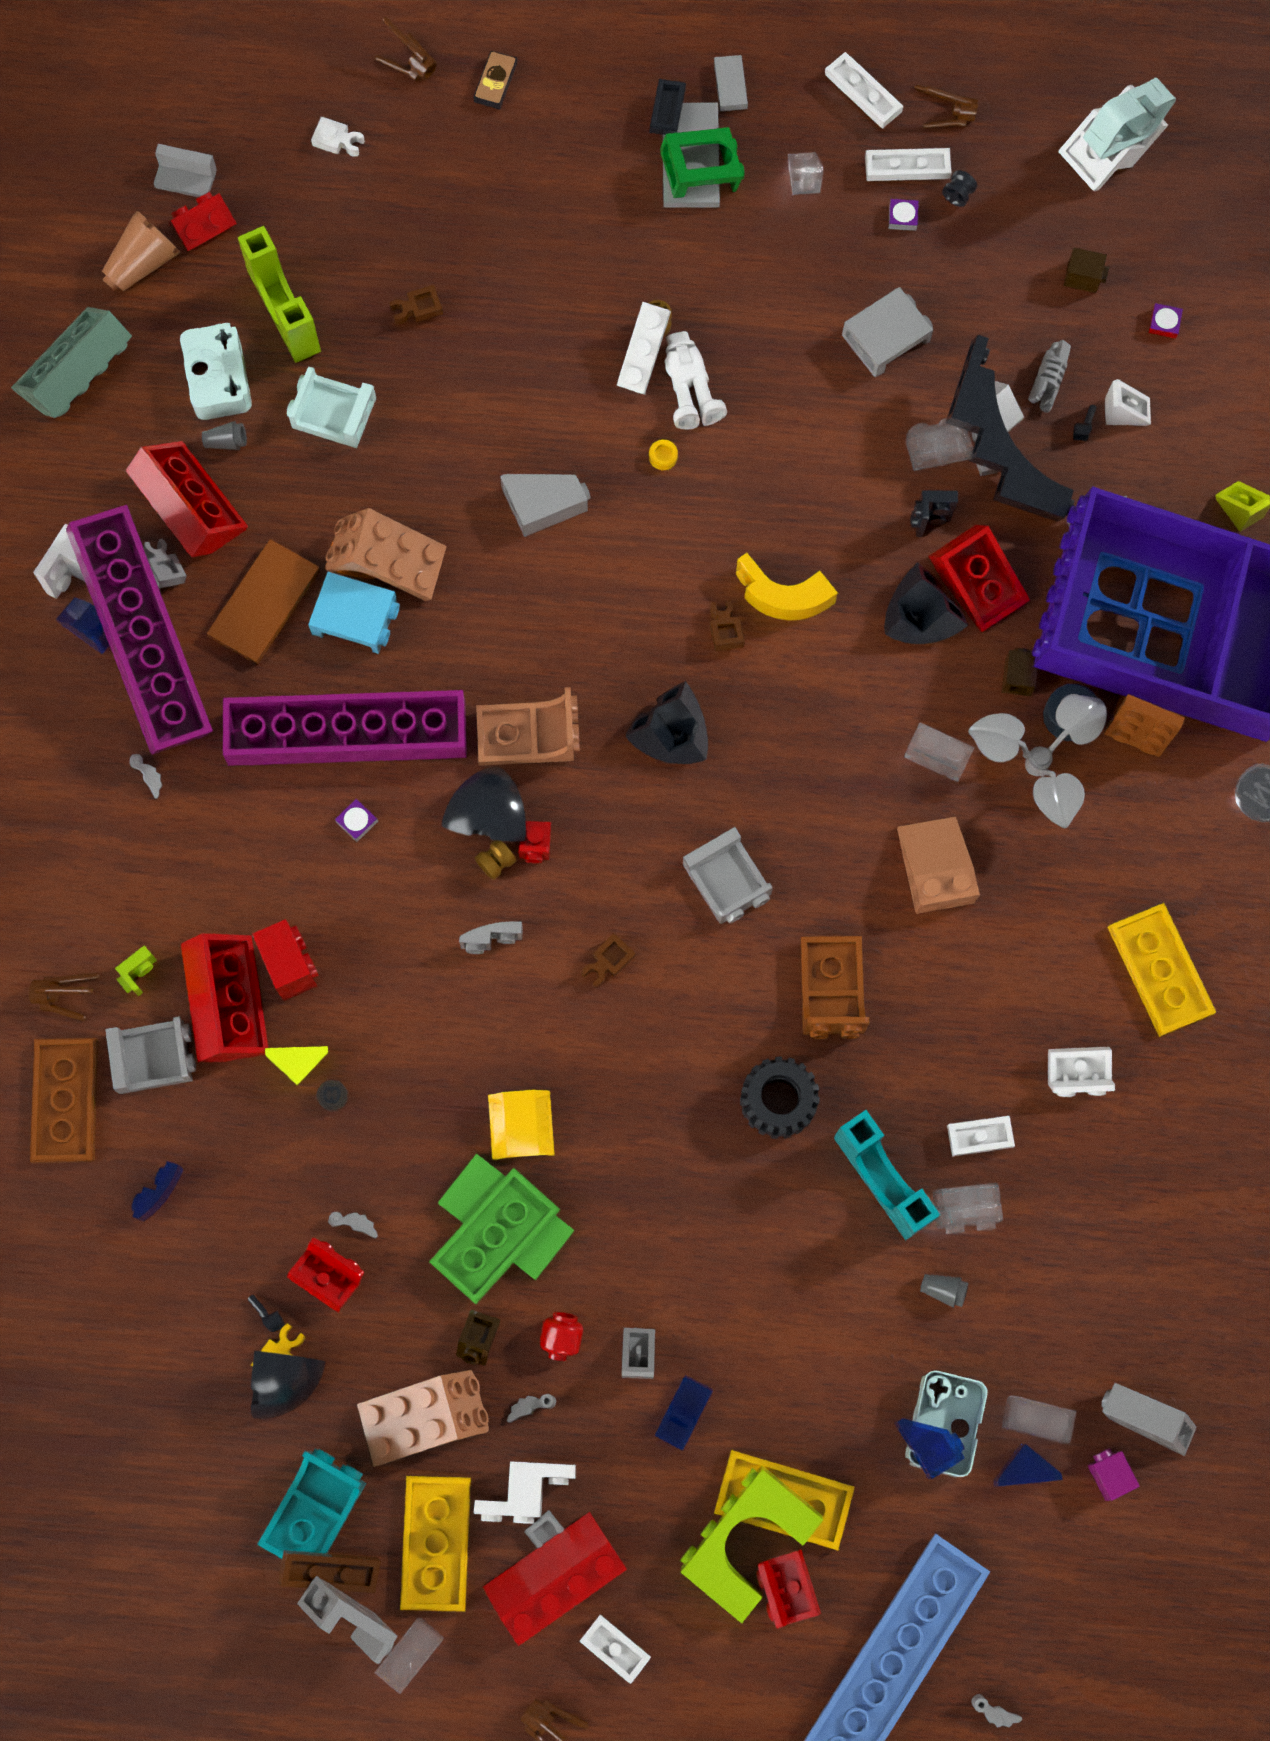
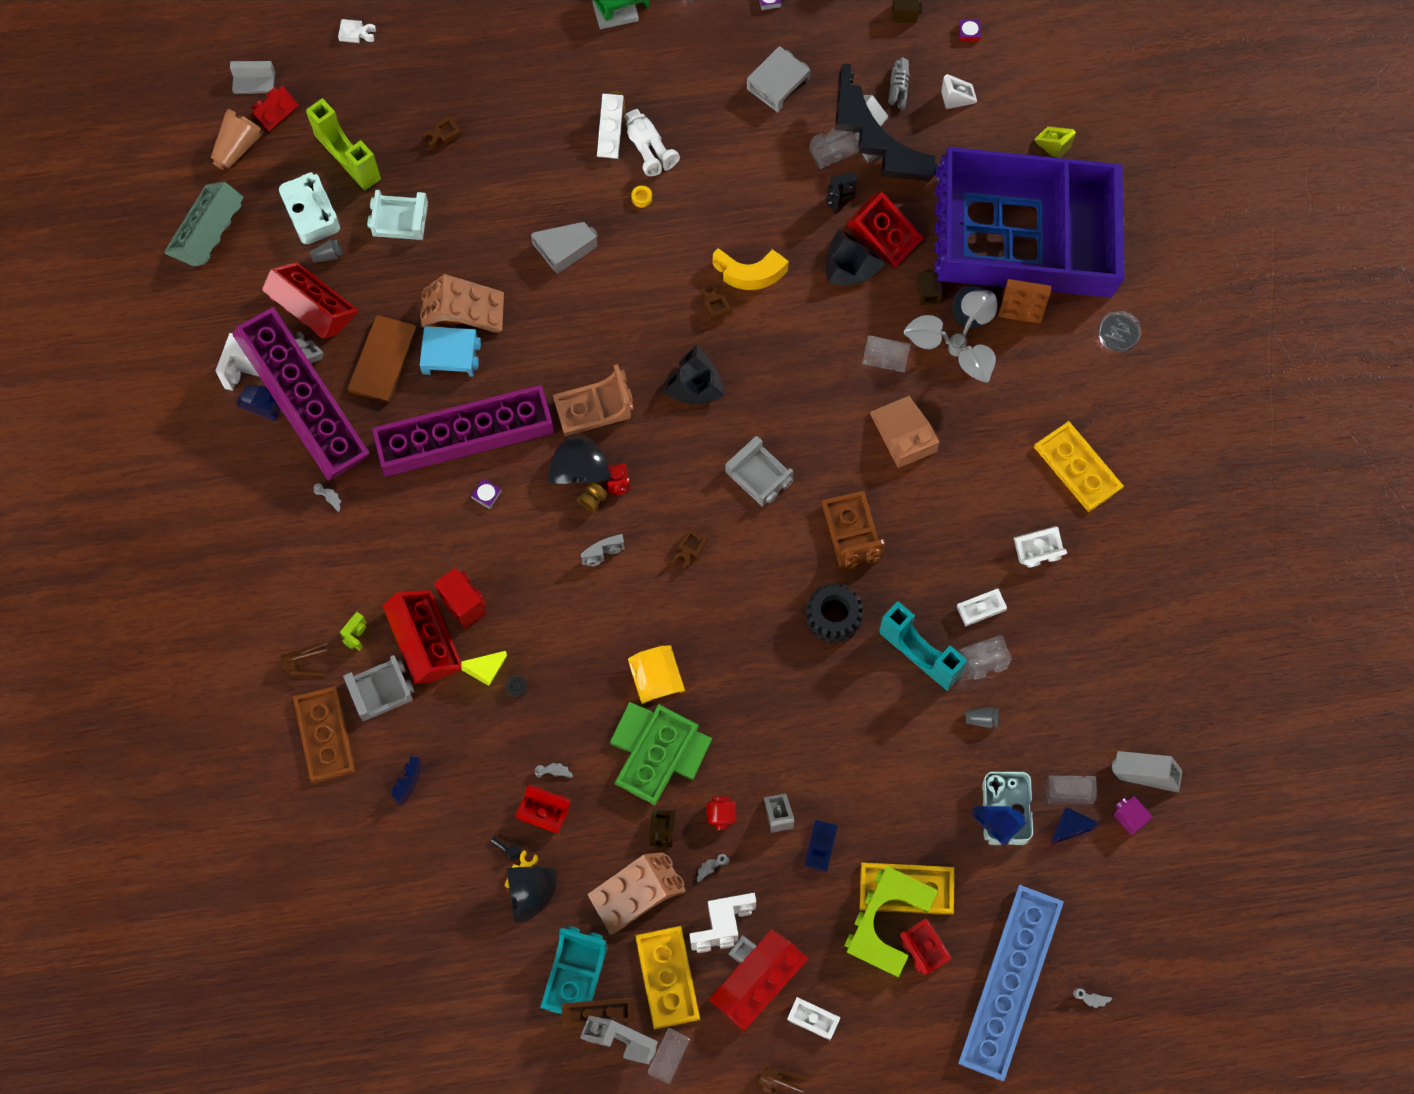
camera: 10 degrees left, 5 degrees down
black hand [1073,405,1097,441] -> none

